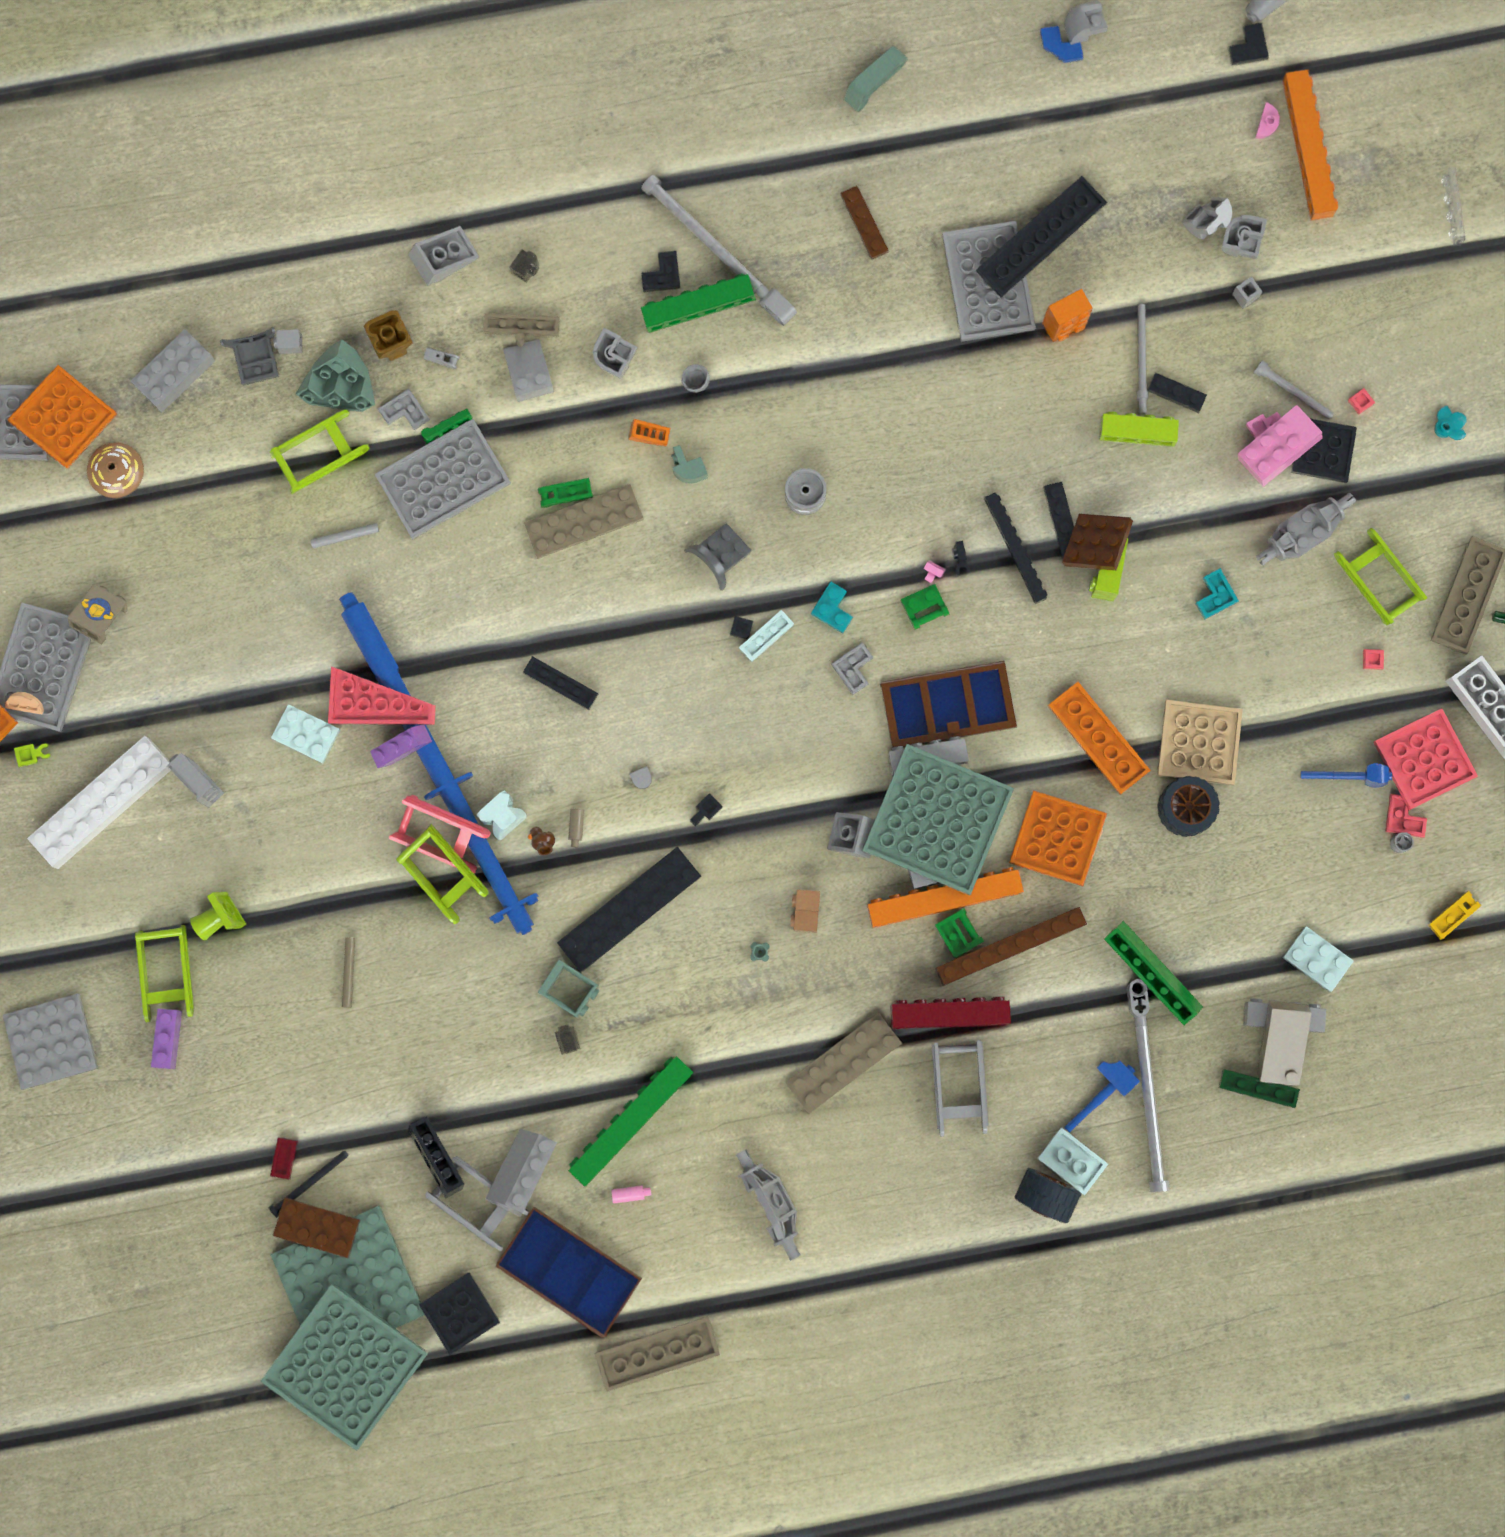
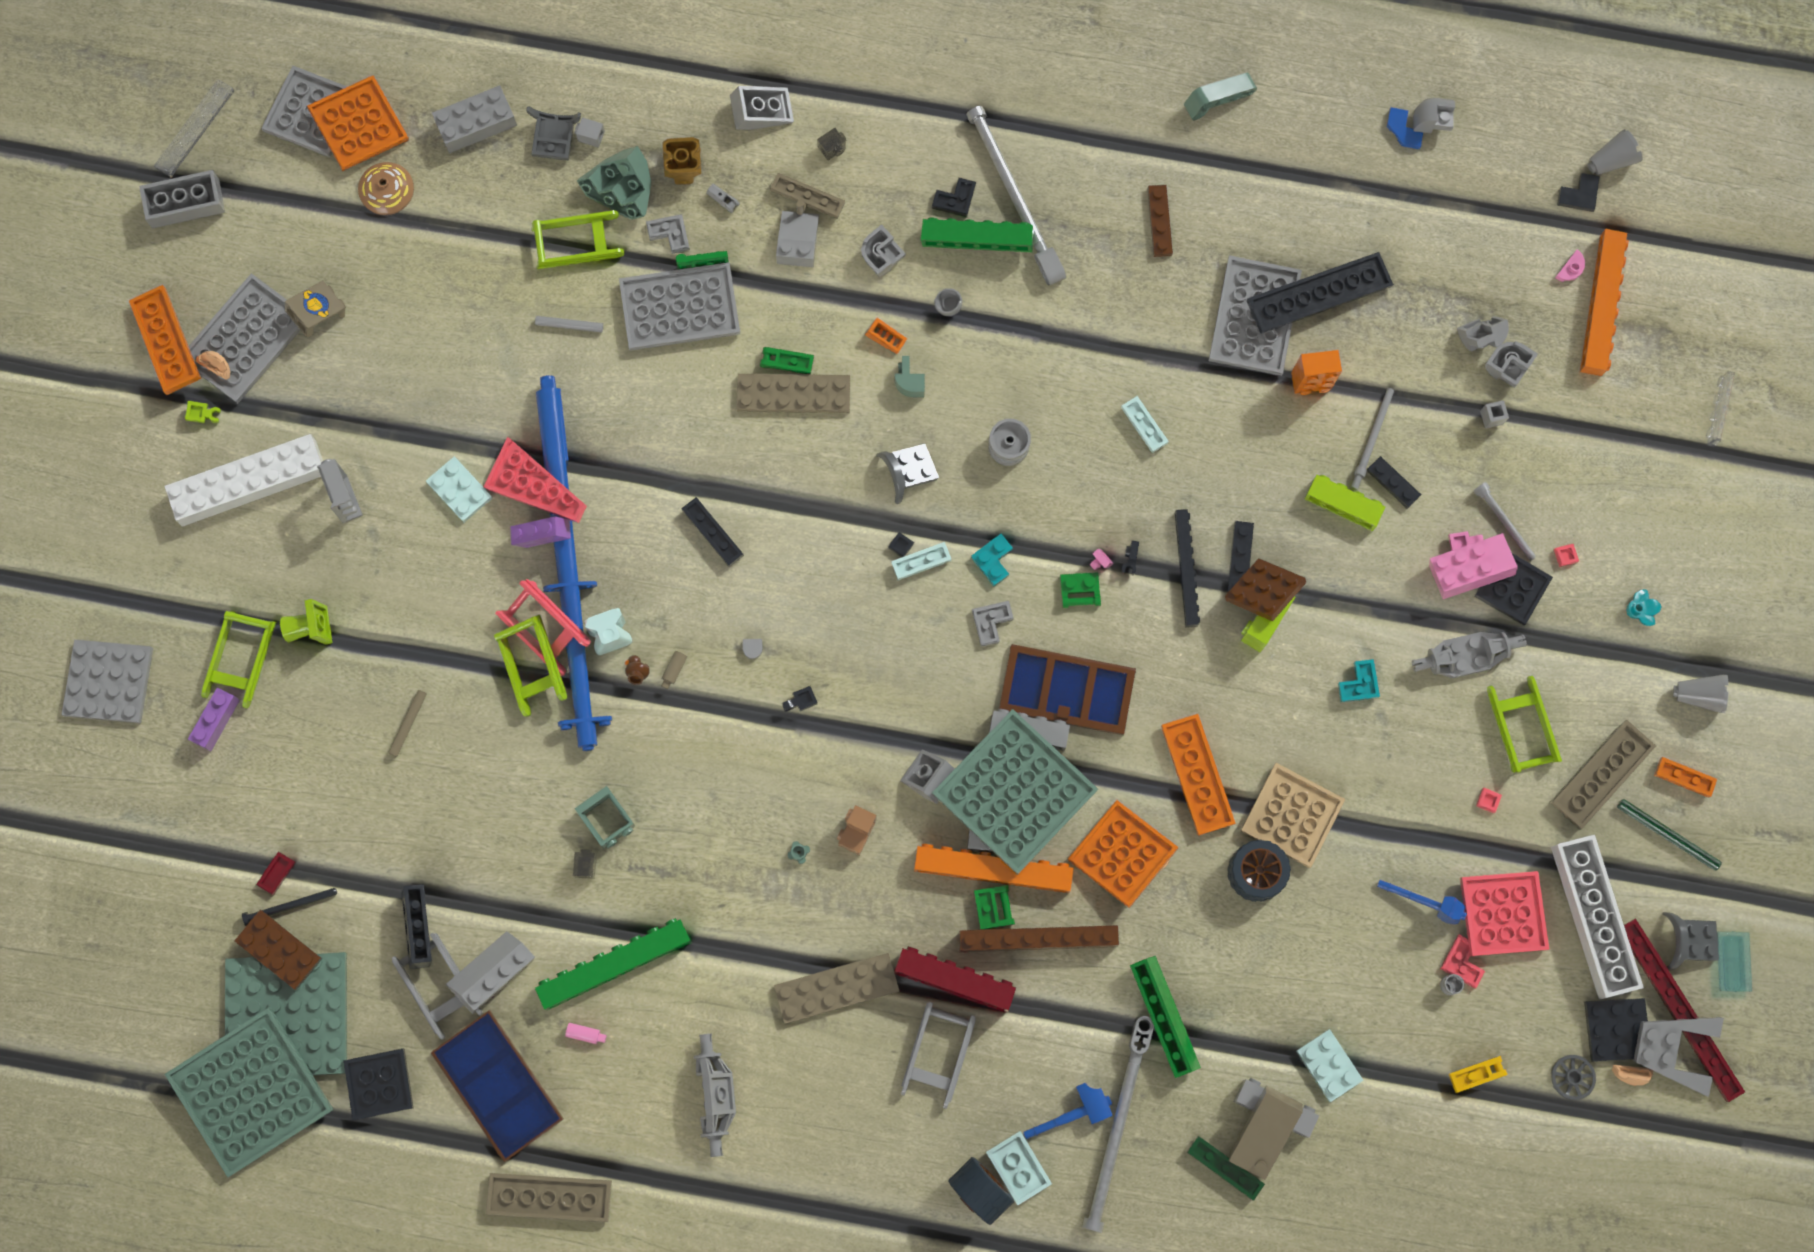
camera: 15 degrees right, 5 degrees down
black plate [557,846,702,973] -> none
none -> light aqua plate [1121,396,1169,453]

